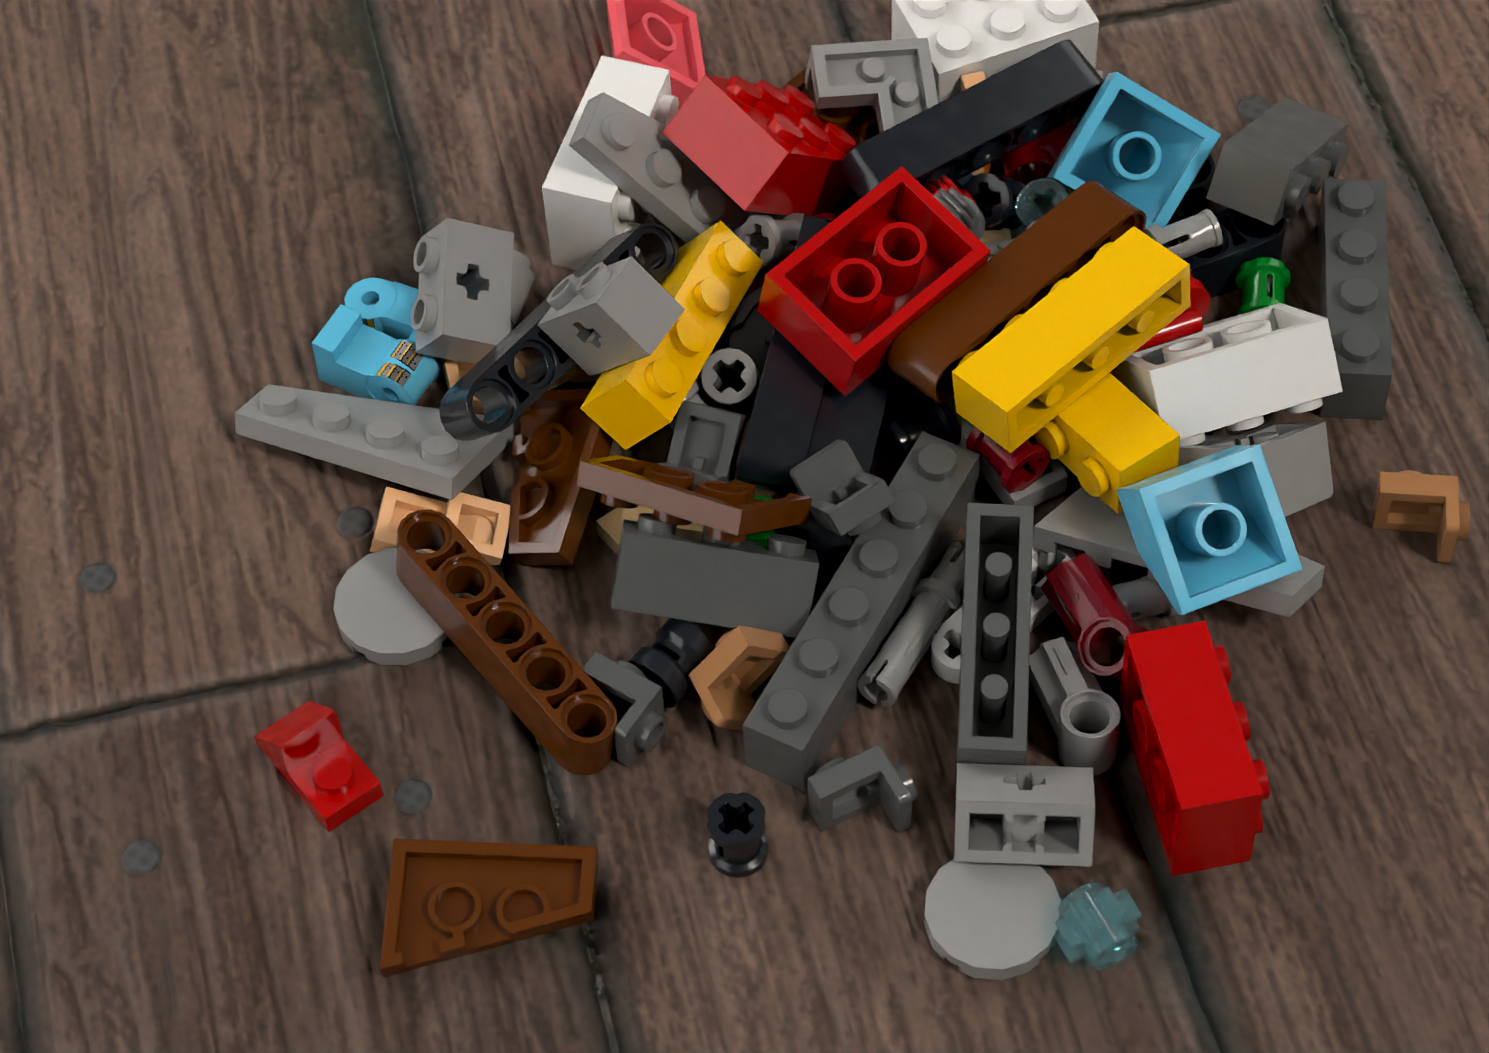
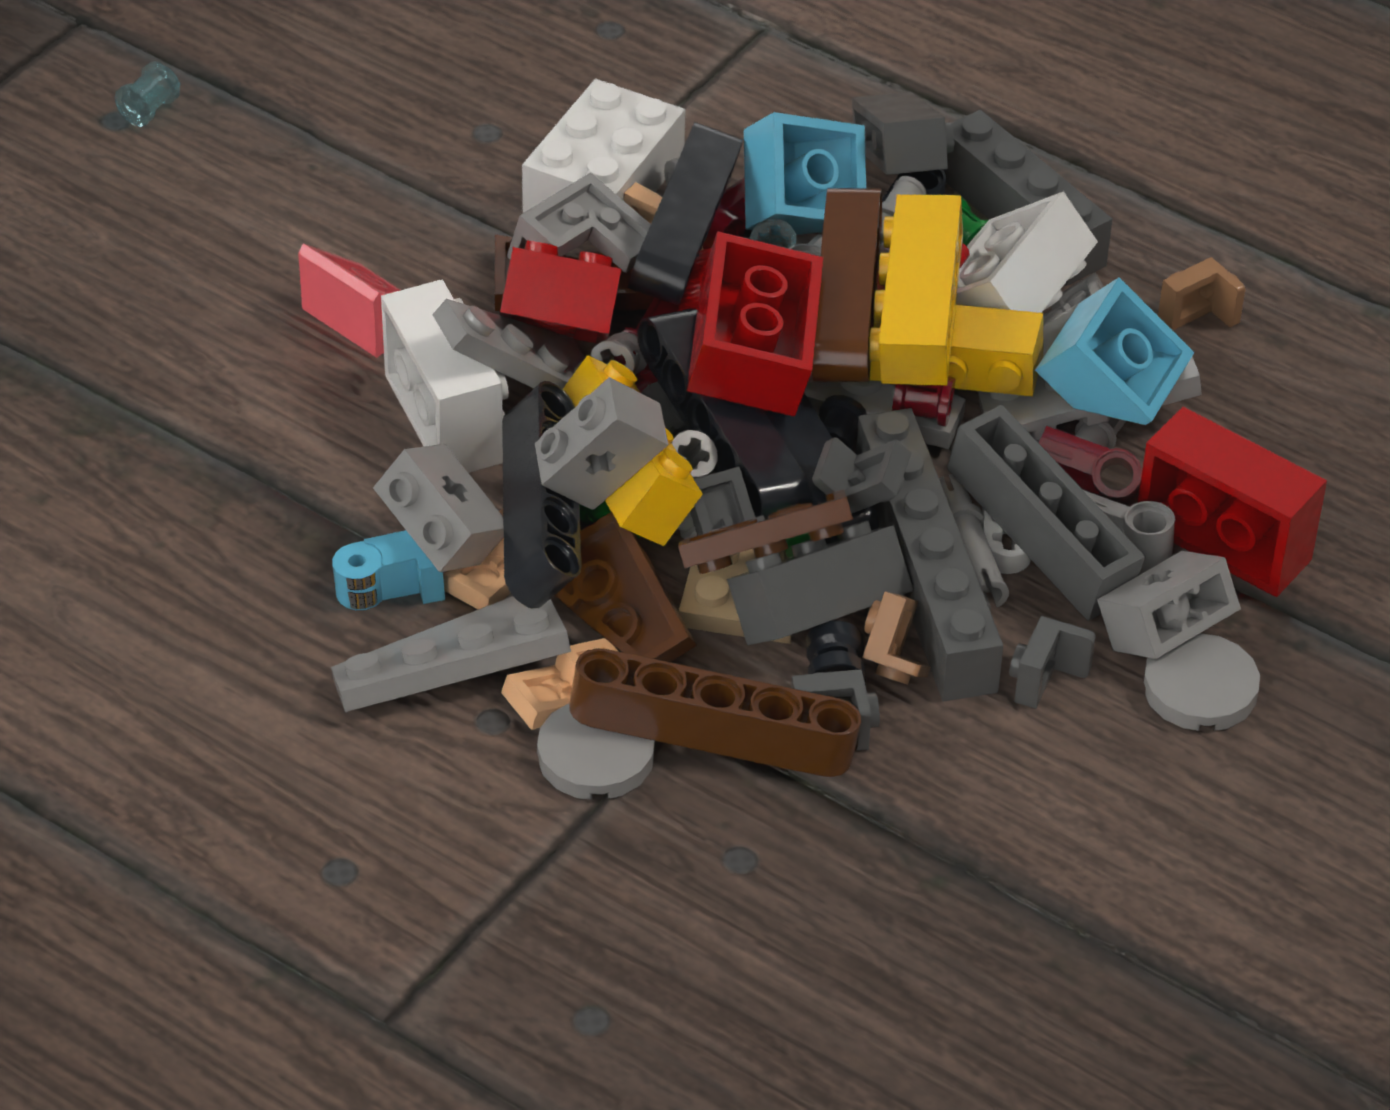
camera: 45 degrees left, 10 degrees down
red slope [254,701,384,832] -> none
medium azure leg [312,304,439,405] -> none
reddish brown wing [380,838,599,978] -> none
black bush [707,792,769,878] -> none
clear light blue gear [1054,882,1143,970] -> none

